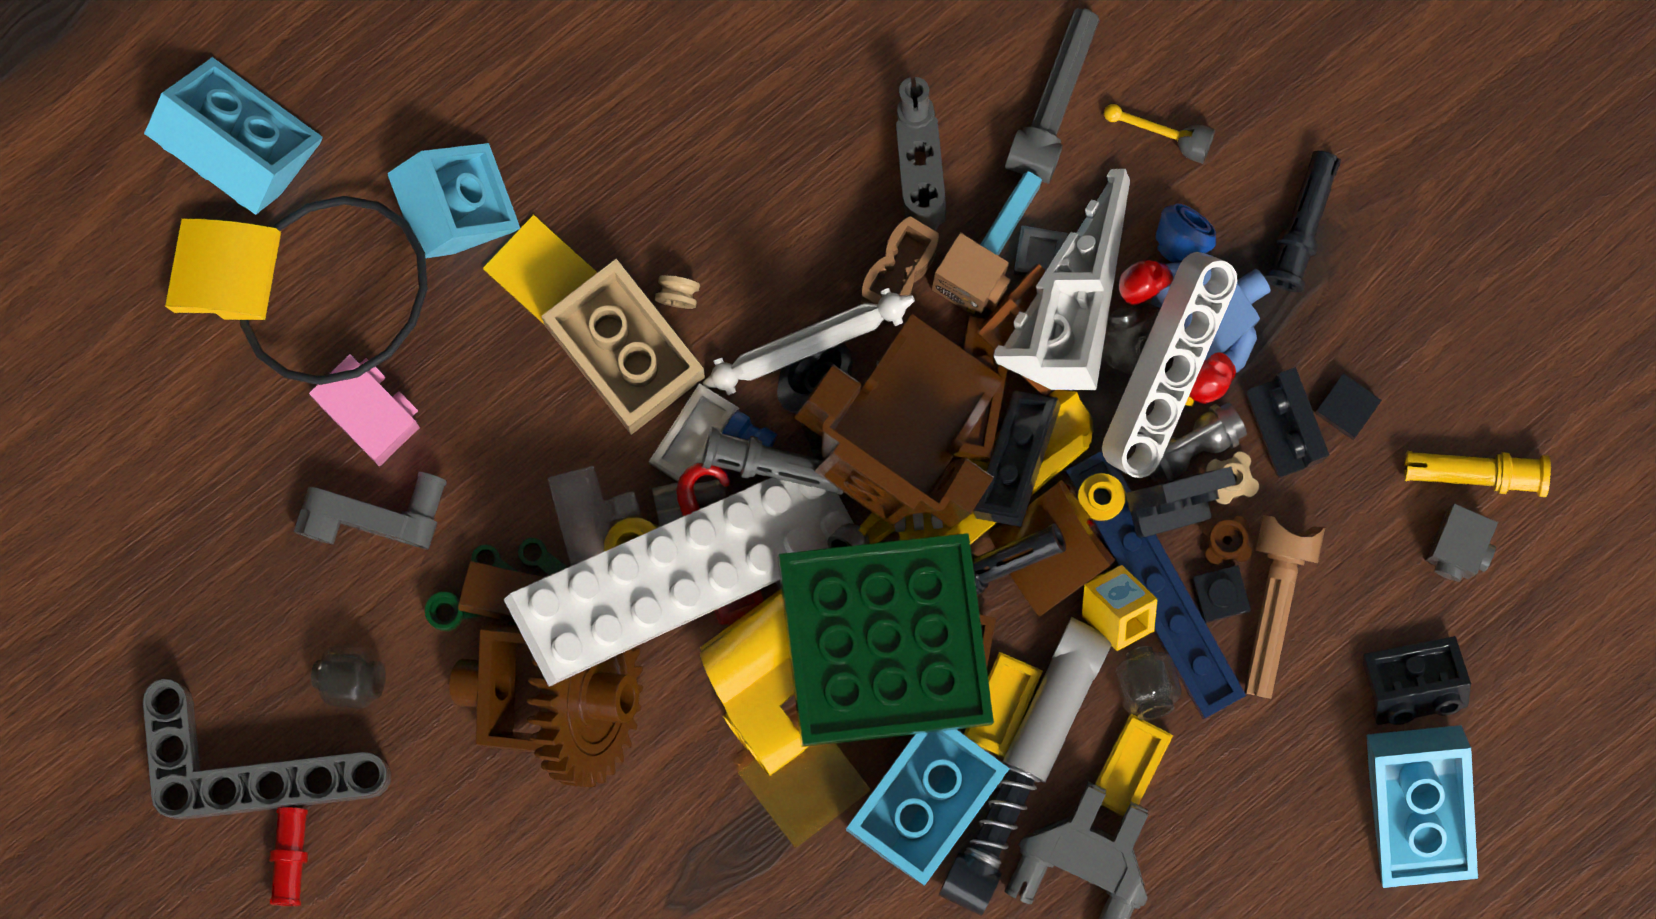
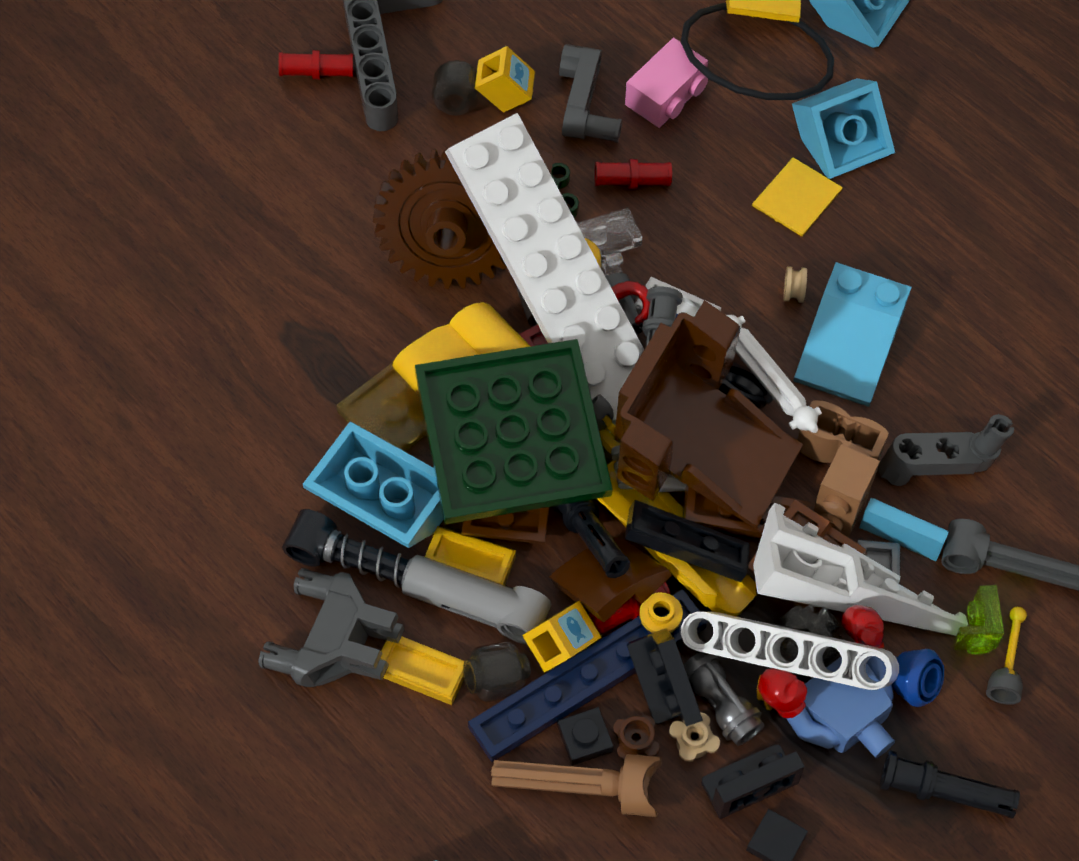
camera: 90 degrees right, 20 degrees down
tan brick [541,259,705,435] -> none
none -> yellow brick [475,46,535,113]
none -> red pin [594,159,672,189]
none -> medium azure slope [793,262,912,407]
none -> clear neon green bracket [954,585,1004,655]

